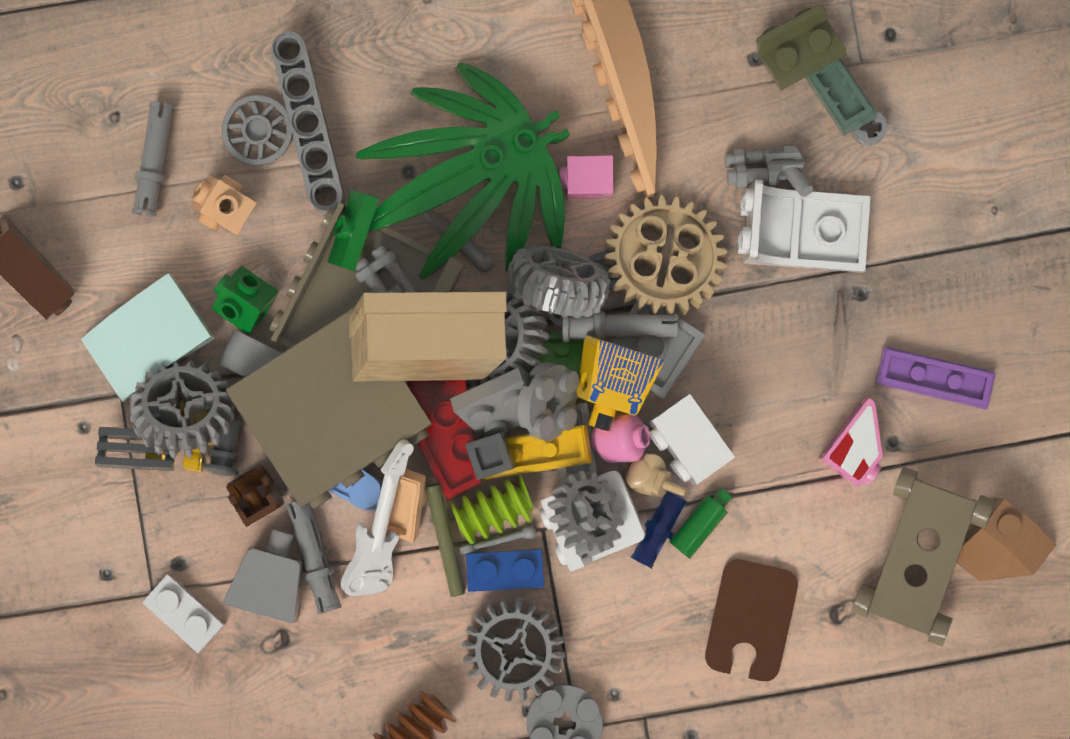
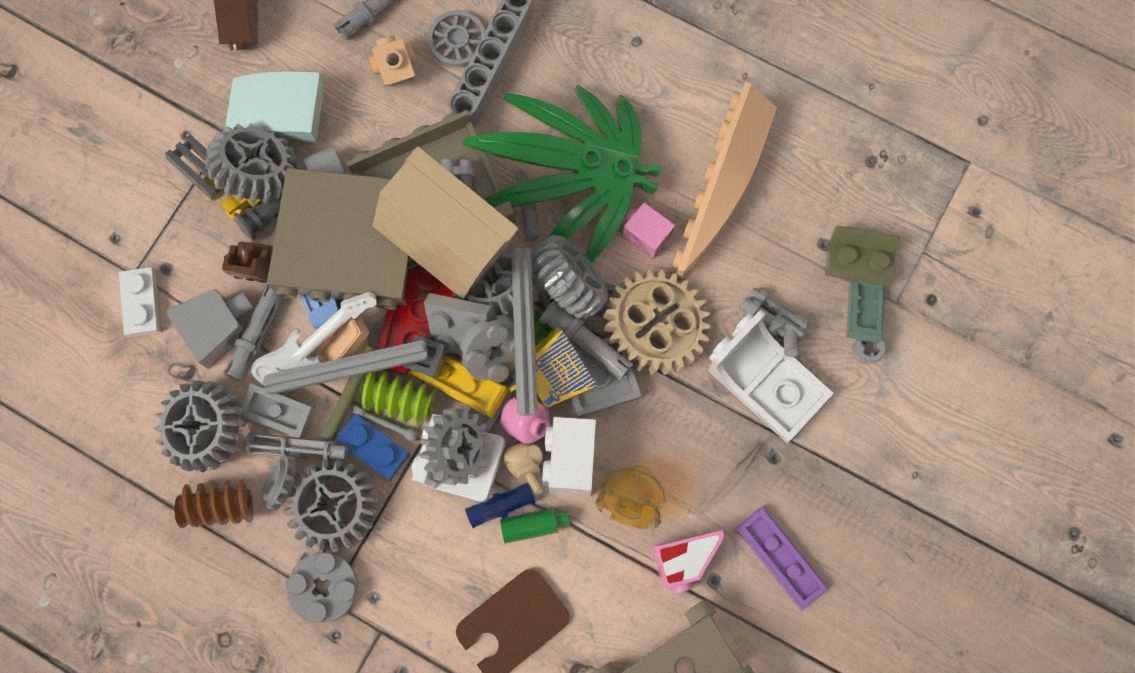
camera: 35 degrees right, 10 degrees down
green brick [211,266,279,335] -> none
green plate [327,190,379,272] -> none
none -> light grey gear [153,380,246,472]
none -> light grey plate [240,383,315,439]
none -> light grey piece [244,433,349,461]
none -> light grey gear [262,456,297,510]
none -> light grey axle [263,340,429,394]
none -> light grey axle [511,247,538,416]
none -> clear yellow cylinder [595,465,667,529]

